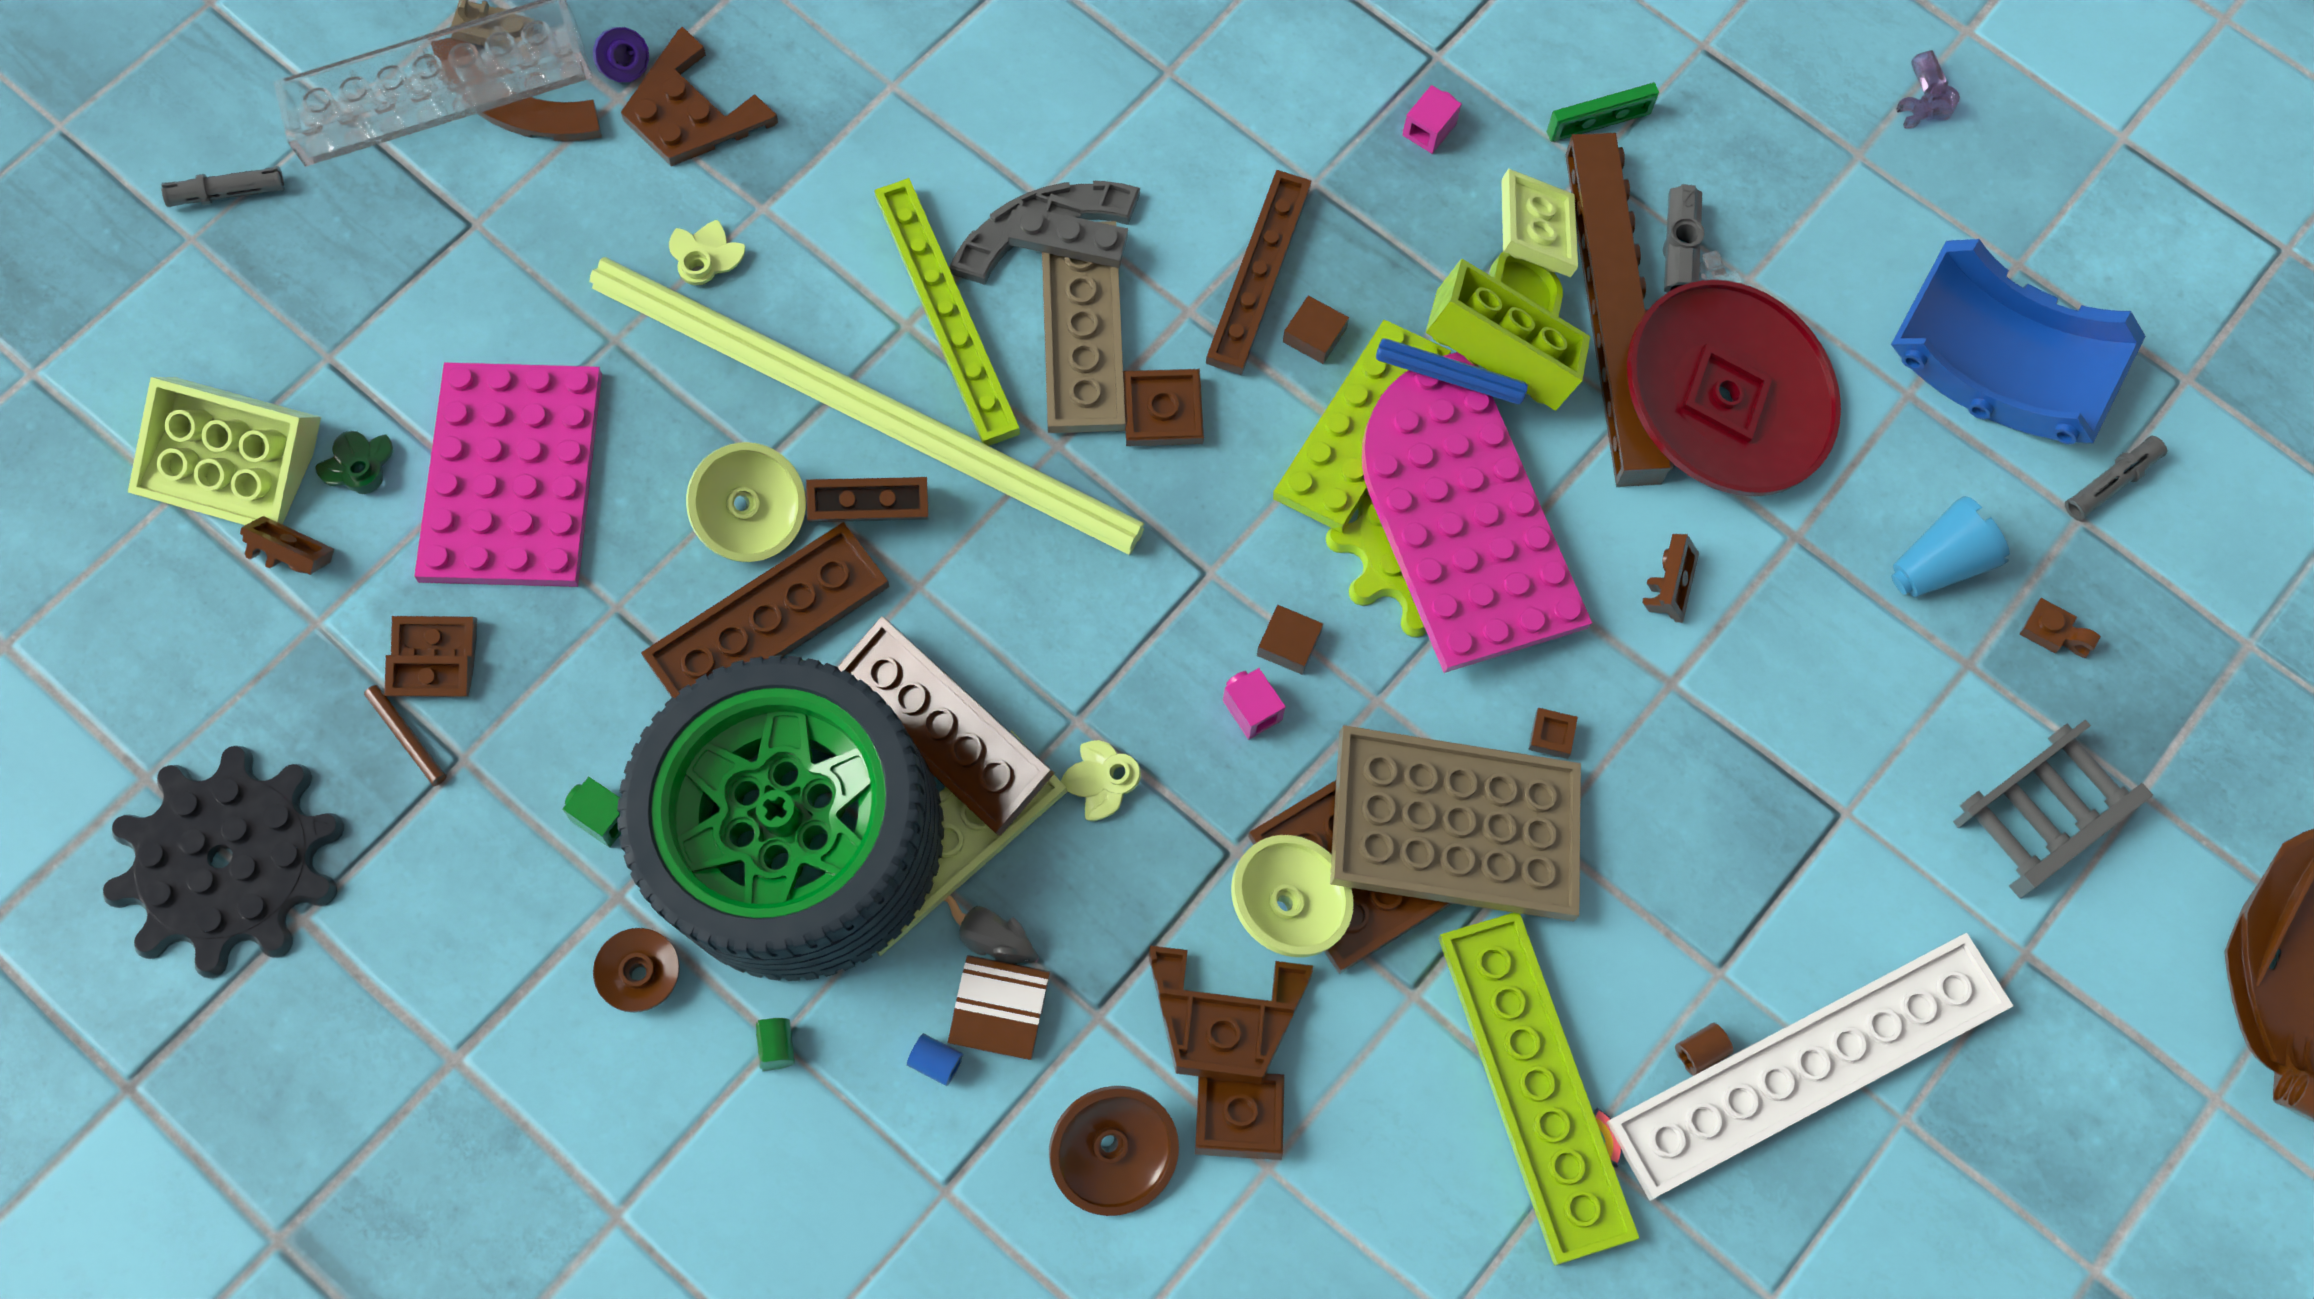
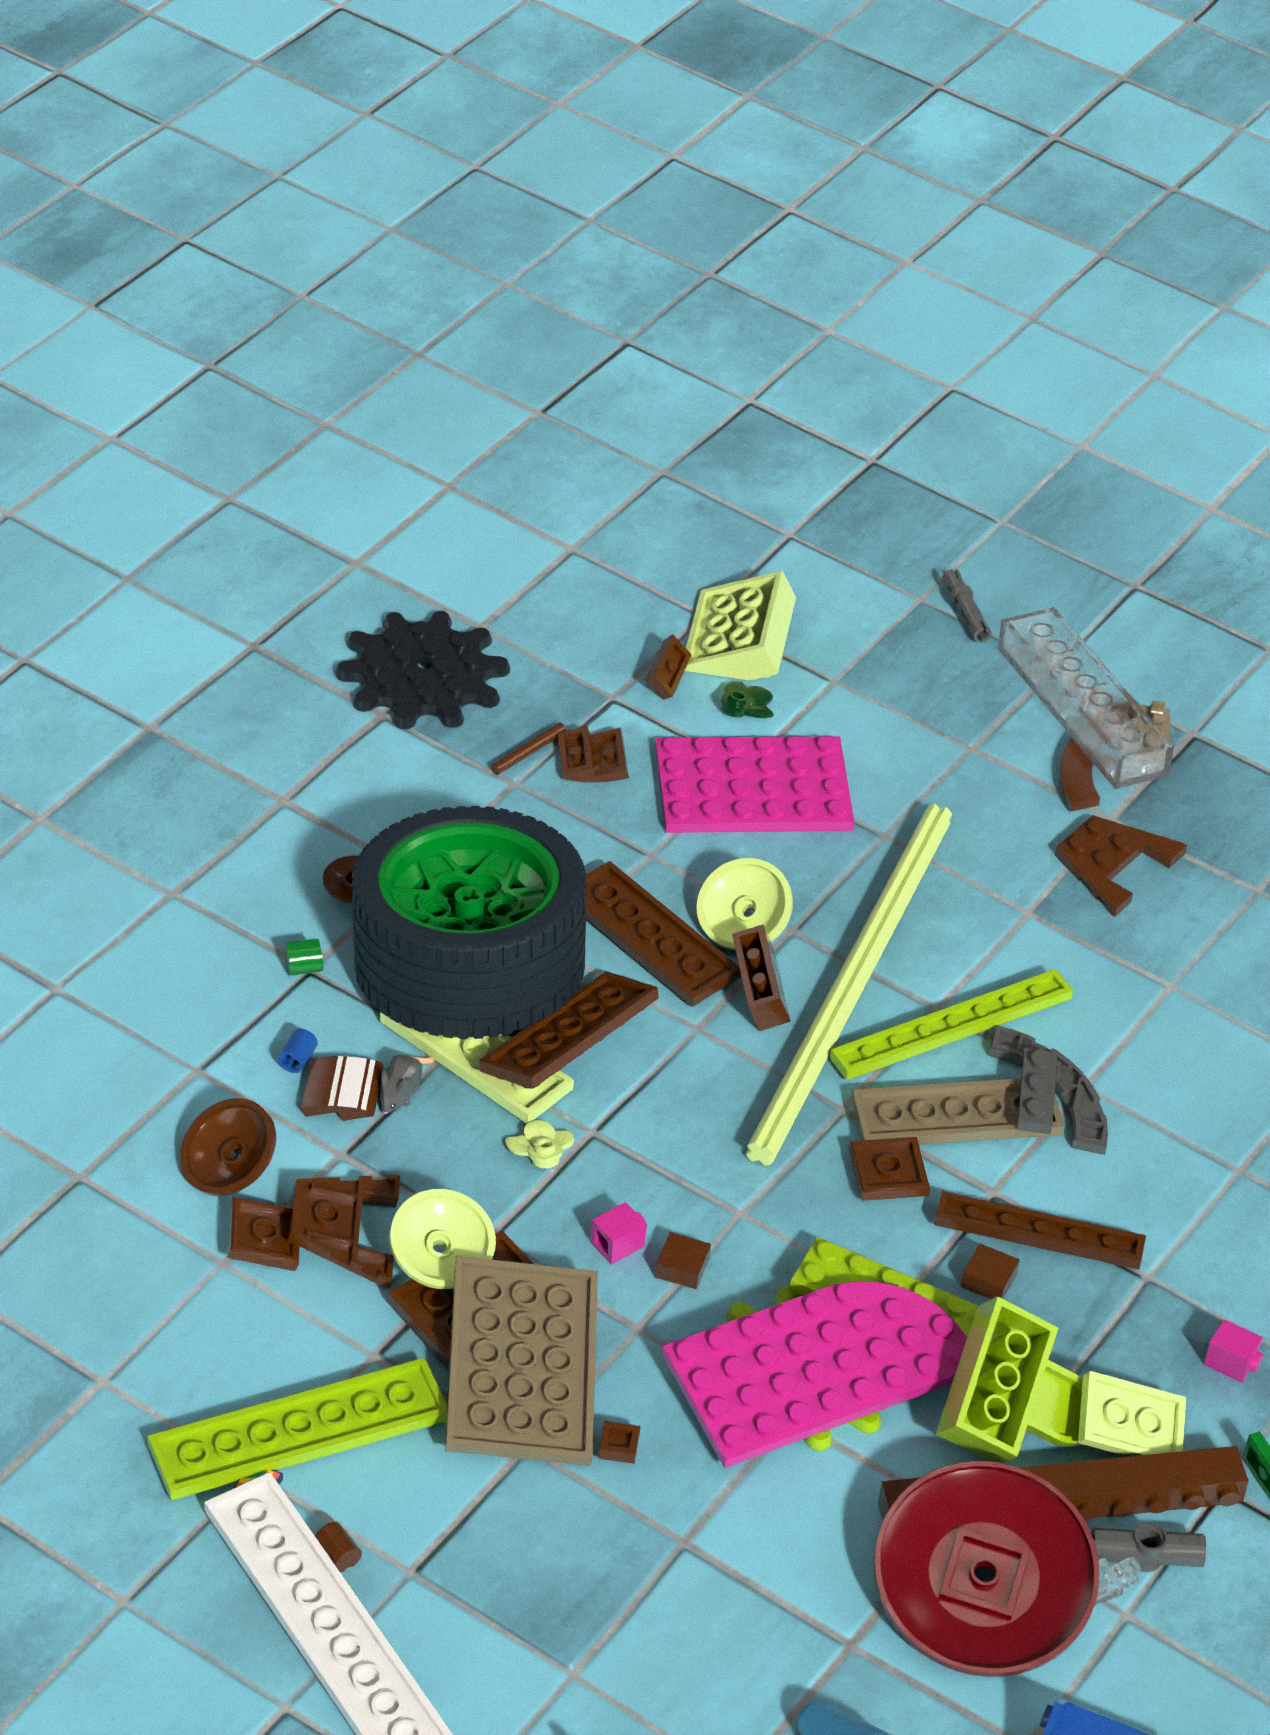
camera: 85 degrees right, 25 degrees down
dark purple plate [593,27,649,82] -> none
yellowish green plate [669,220,745,285] -> none
blue axle [1376,338,1528,404] -> none
reddish brown plate [1642,534,1699,623] -> none

